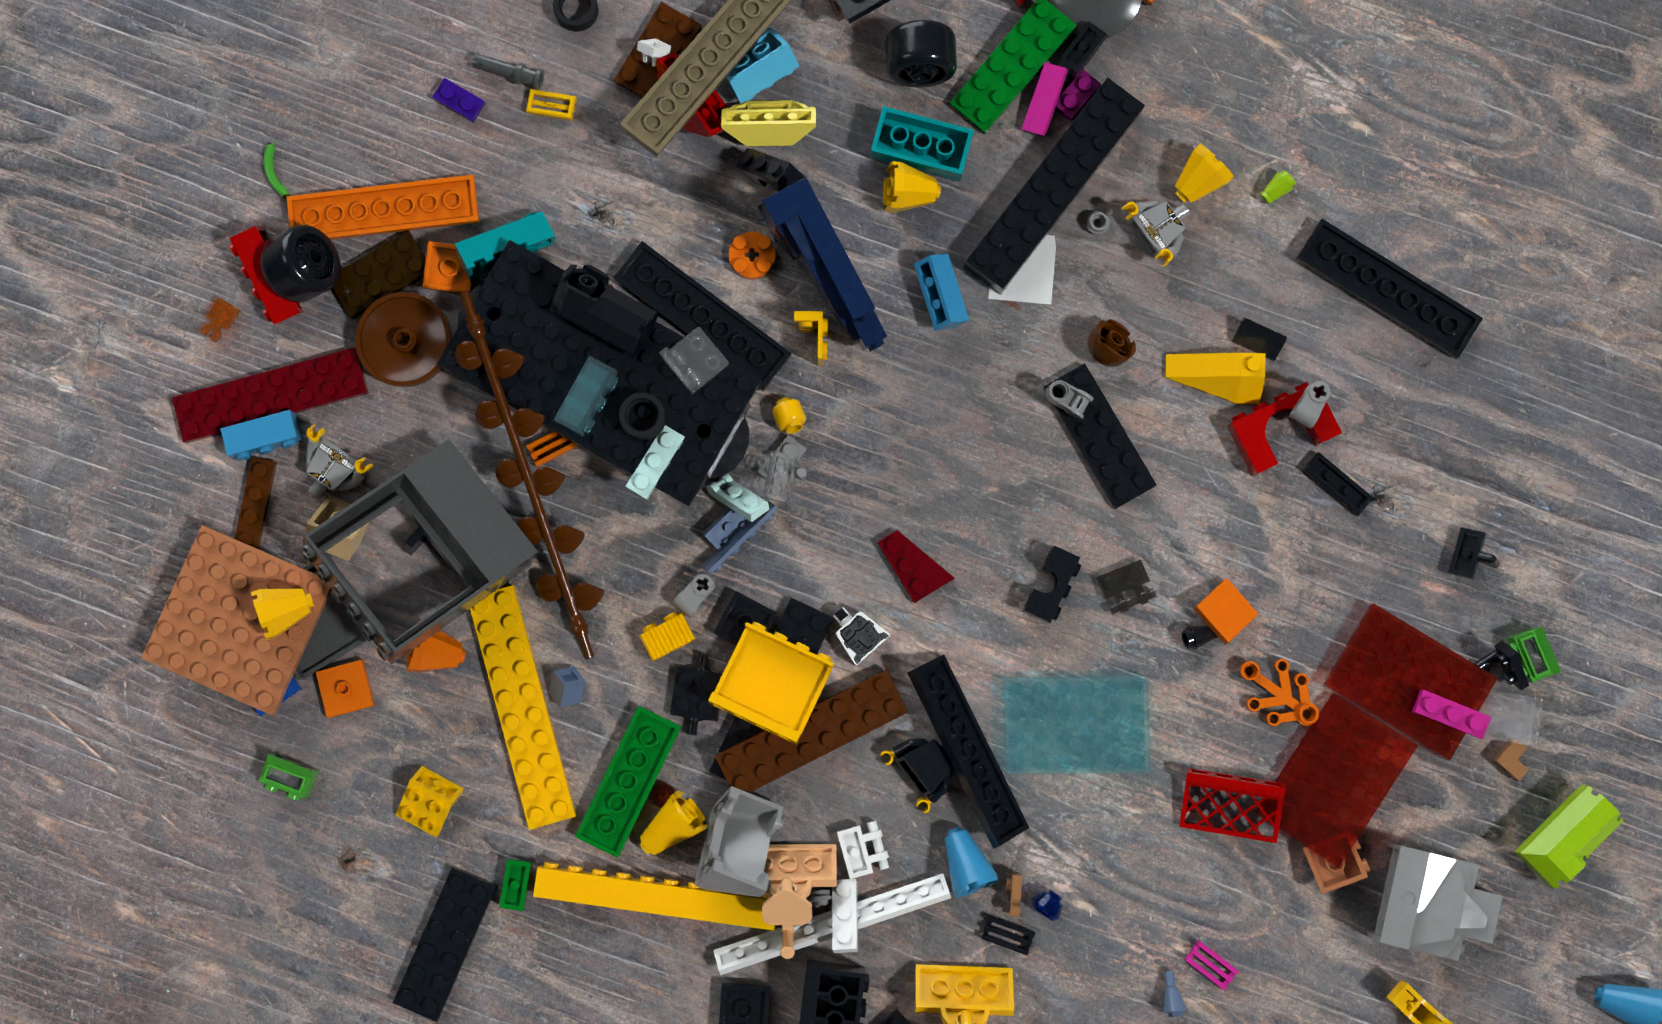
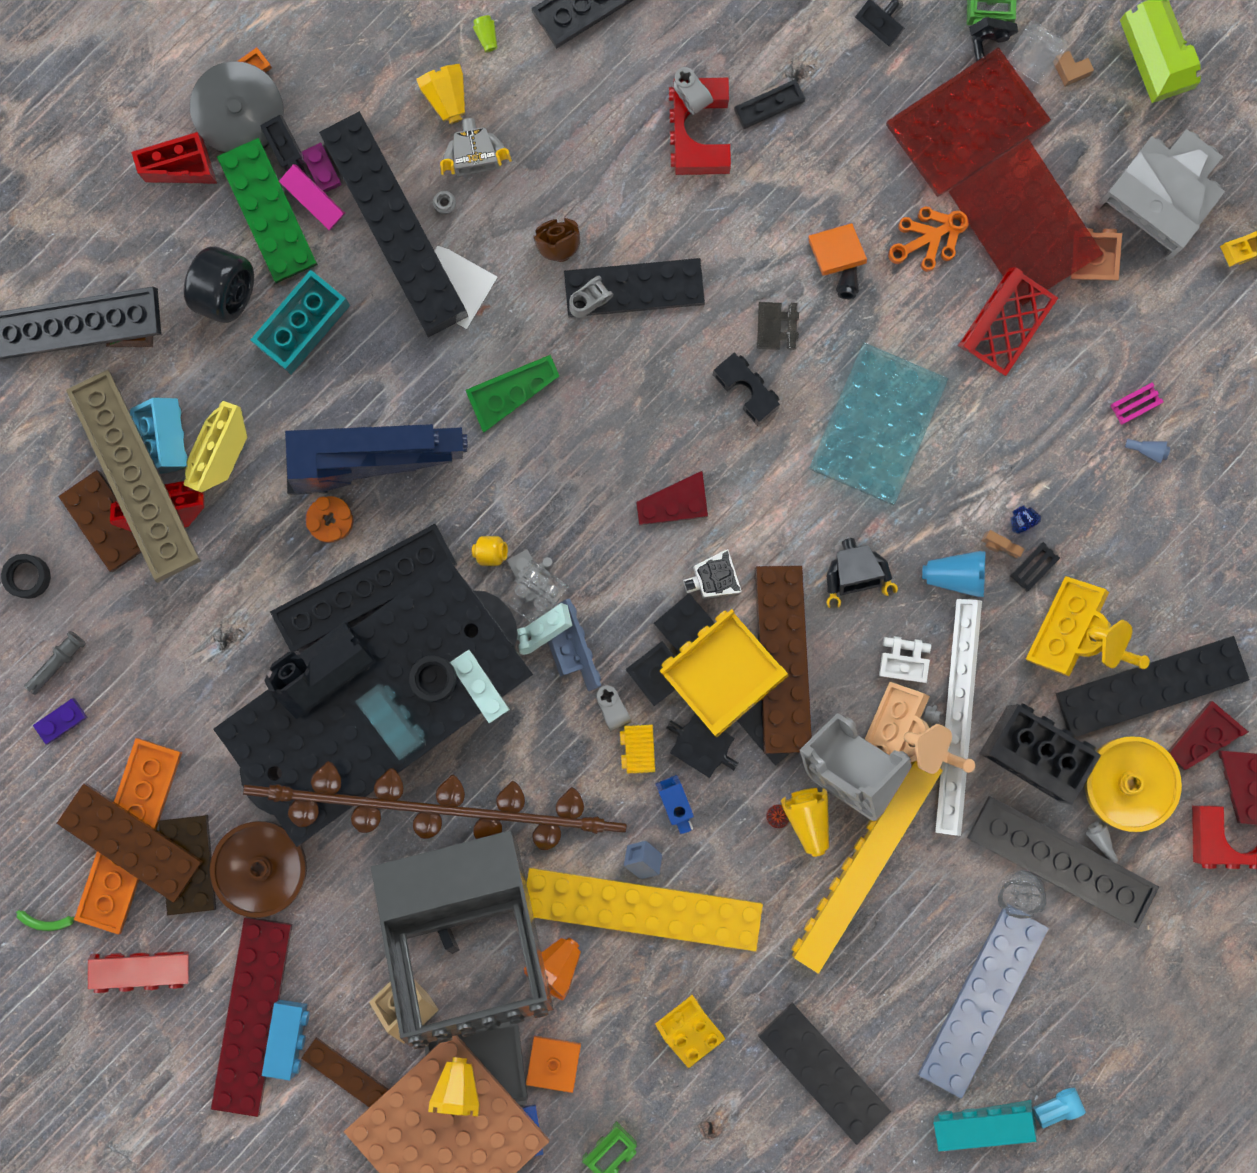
camera: 65 degrees left, 0 degrees up
clear orange plate [201,297,241,342] -> none
black wheel [260,225,341,303] -> none
light grey torso [306,424,374,499] -> none
orange tile [422,241,472,294] -> none
teal wedge [455,211,555,282] -> none
green plate [499,858,533,911] -> none
yellow tile [526,89,577,121] -> none
orange tile [526,431,580,467] -> none
green plate [575,706,682,858] -> none
white tile [637,39,671,67] -> none
clear bracket [659,327,729,394] -> none
black arch [735,148,805,192] -> none
yellow bracket [794,311,828,366] -> none
white plate [832,879,858,953] -> none
yellow cone [883,161,941,213] -> none
black plate [907,654,1029,849] -> none
dark azure brick [914,254,969,331] -> none
yellow wedge [1165,353,1266,405] -> none
black slope [1232,318,1287,361] -> none
dark pink plate [1412,689,1491,739] -> none
none -> reddish brown plate [56,783,203,903]
none -> green wing [465,354,559,433]
none -> blue torso [655,775,694,834]

